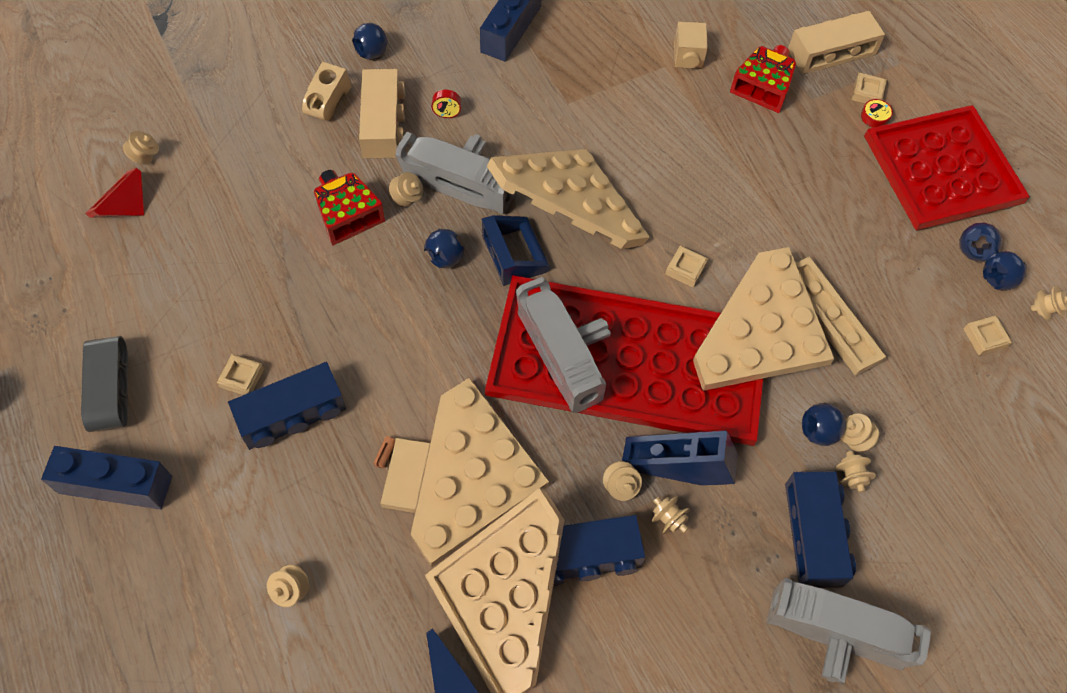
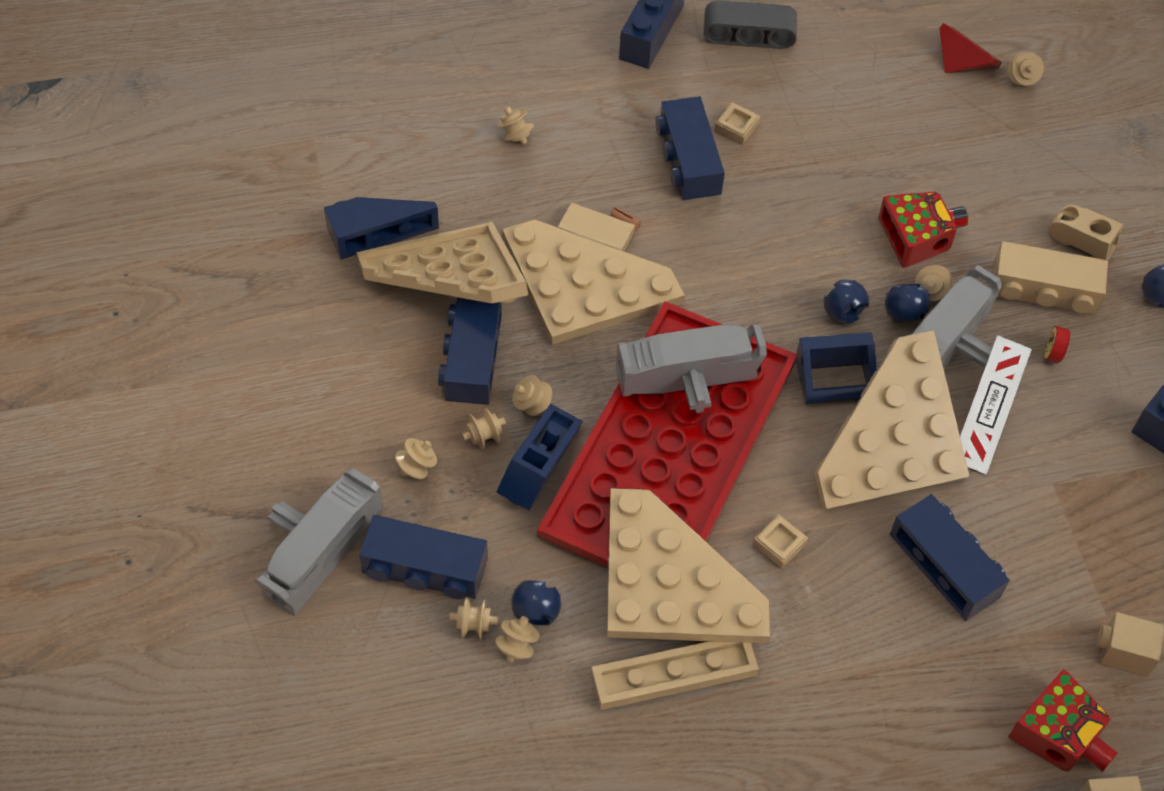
camera: 105 degrees right, 5 degrees down
none -> tan wheel [395,438,437,479]
none -> dark blue piece [884,284,930,321]
none -> dark blue brick [890,494,1010,621]
none -> white sticker [960,335,1032,475]

